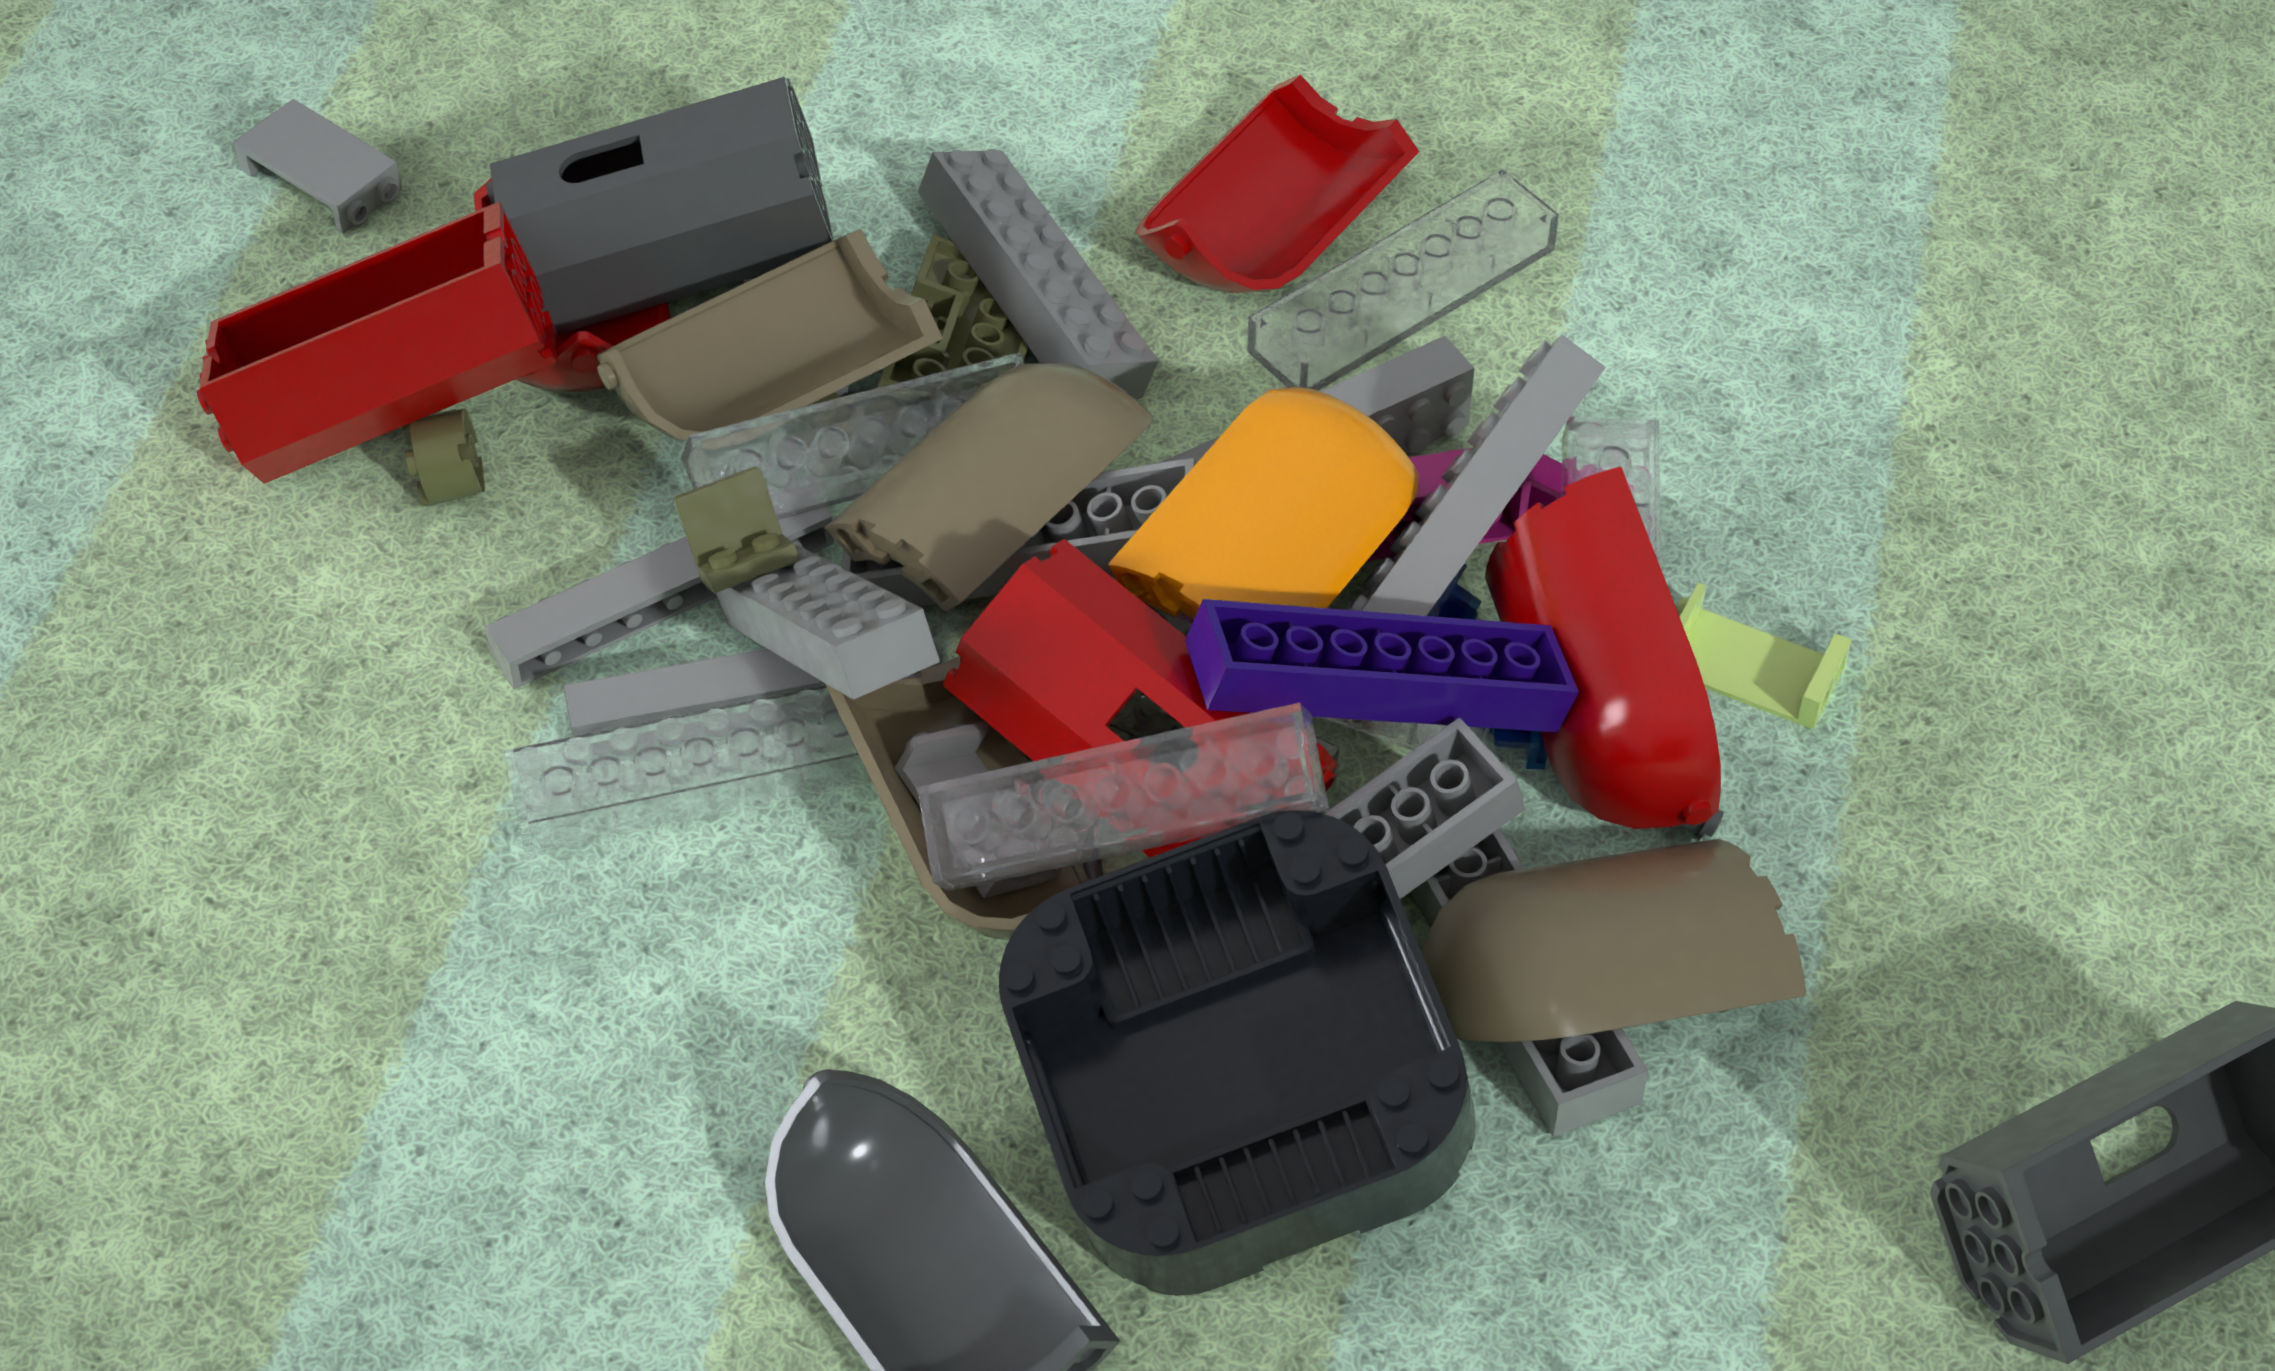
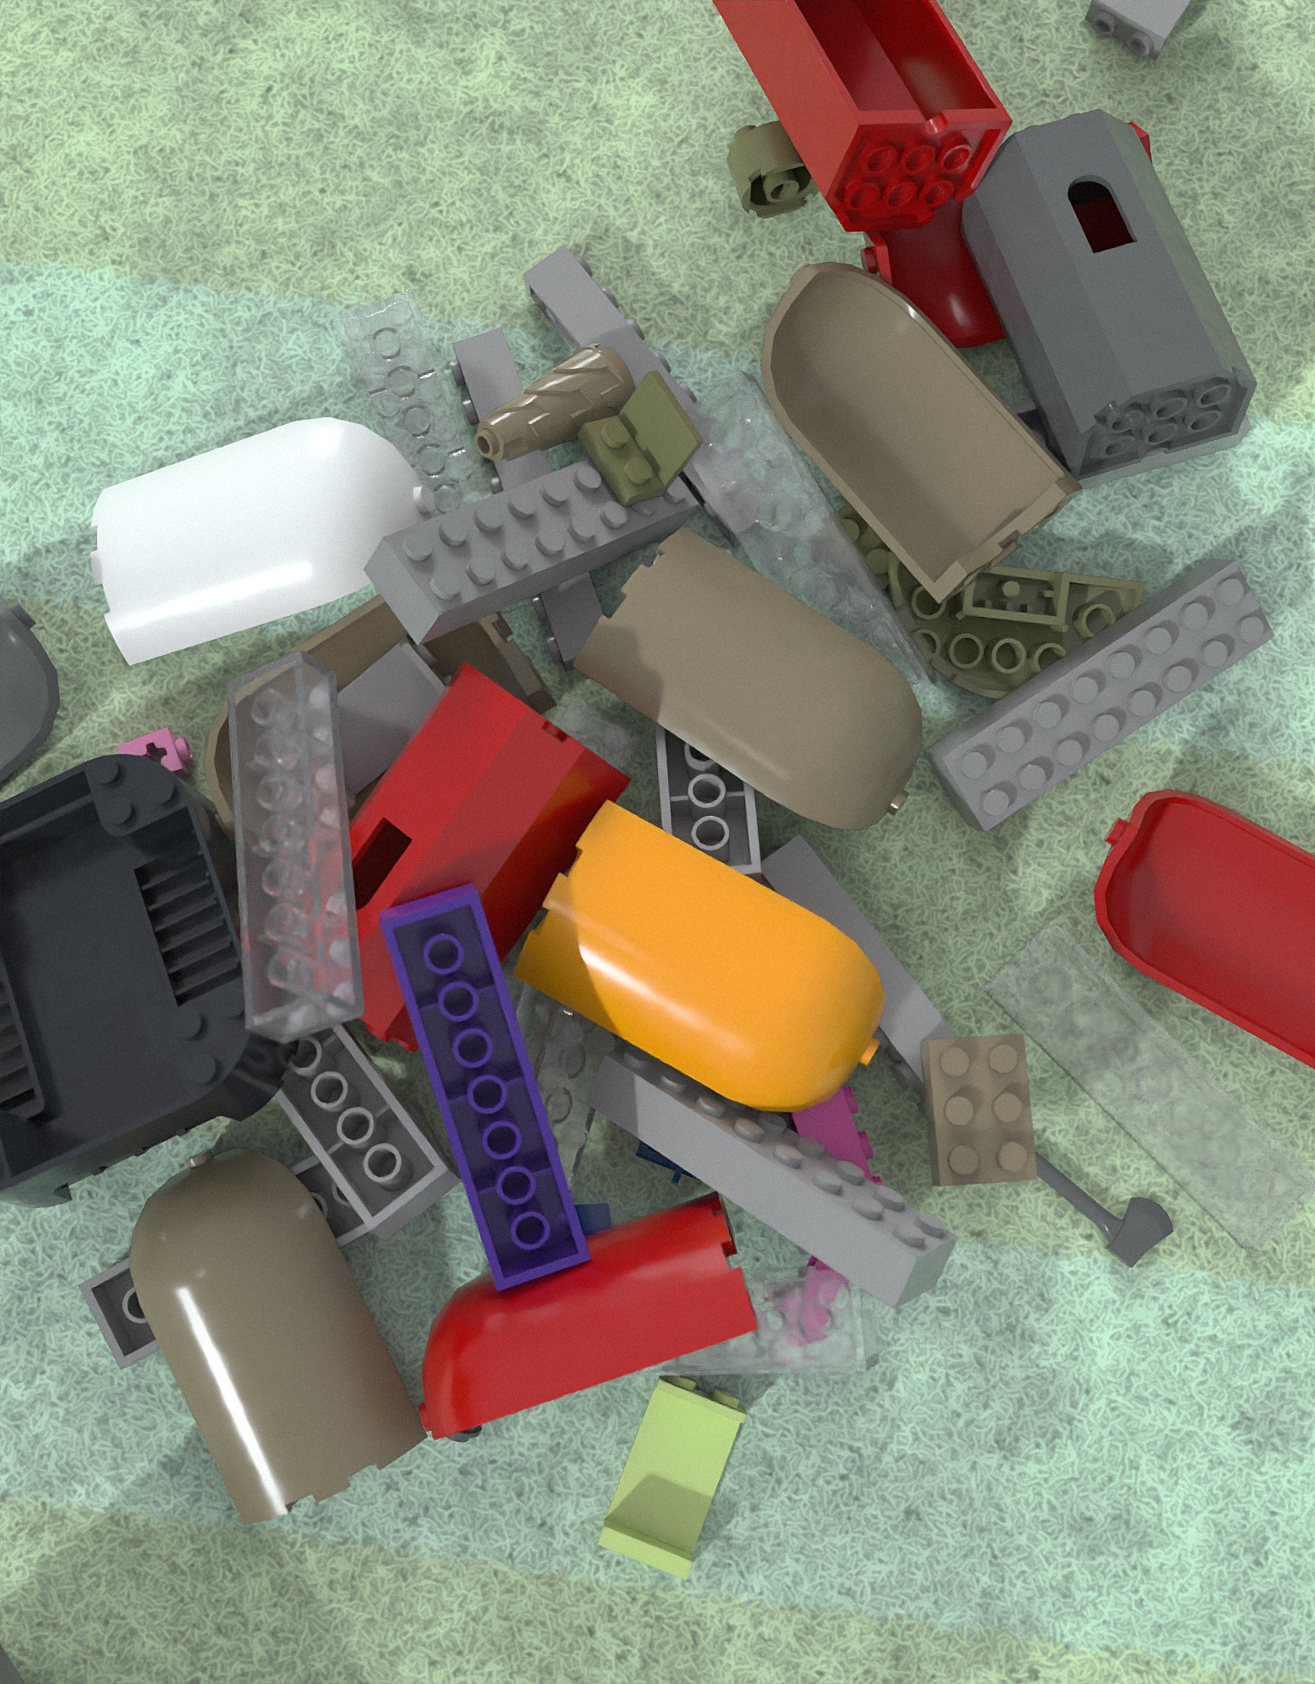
camera: 85 degrees right, 30 degrees up
none -> white panel [90,417,435,666]
none -> bright pink brick [117,727,194,779]
none -> dark tan cone [474,343,636,462]
none -> dark tan brick [920,1033,1038,1187]
none -> dark grey piece [1035,1151,1174,1268]

